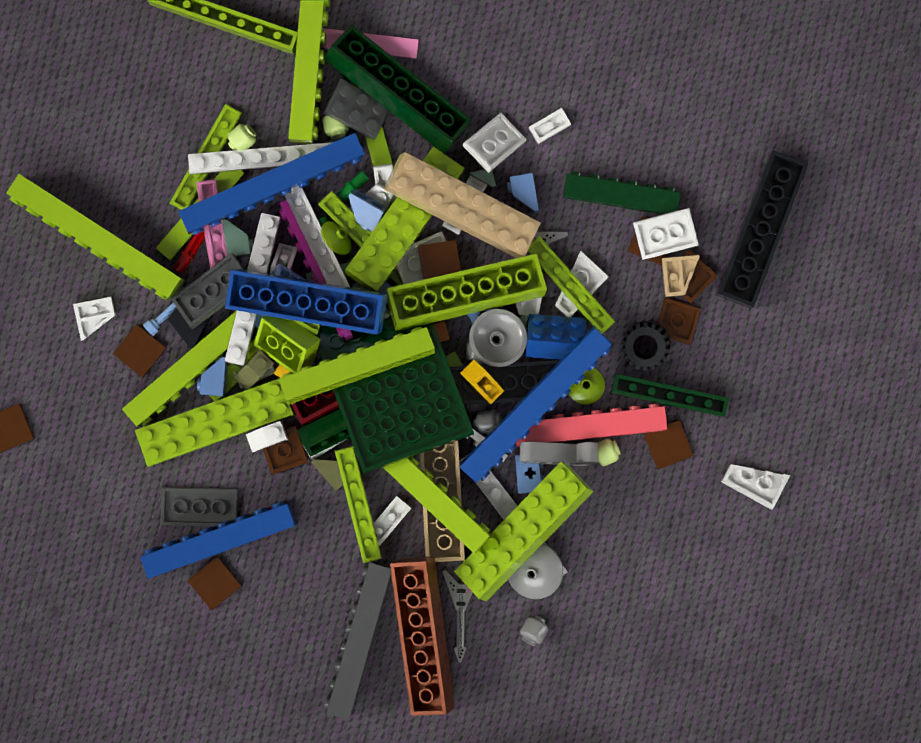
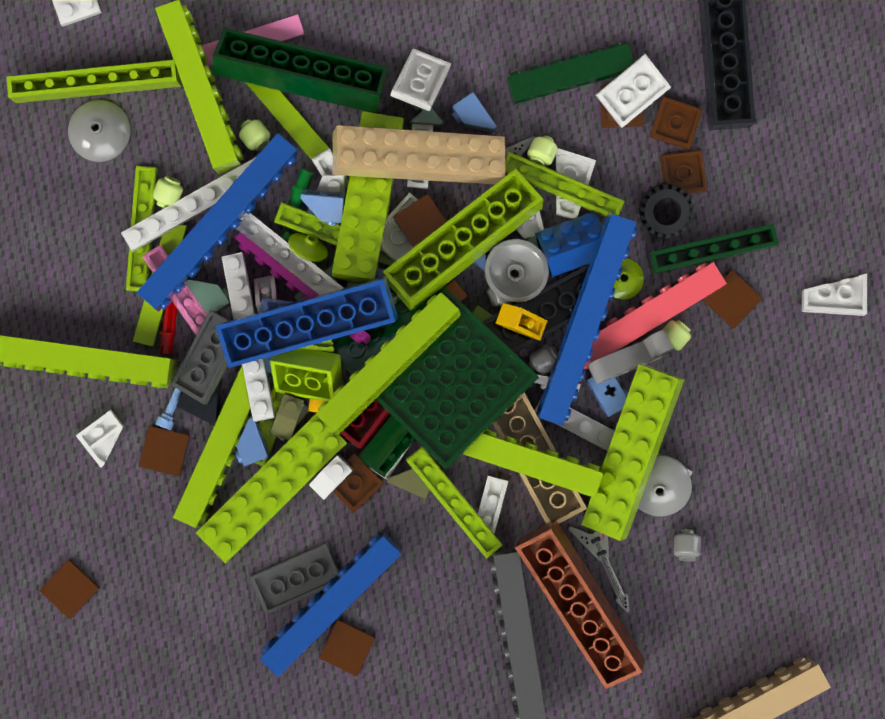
camera: 25 degrees left, 0 degrees up
dark grey plate [324,78,388,140] -> none
white plate [529,108,571,144] -> none
tan wing [662,255,699,297] -> none
none -> light grey dish [68,100,131,162]
none -> yellowish green head [527,136,558,167]

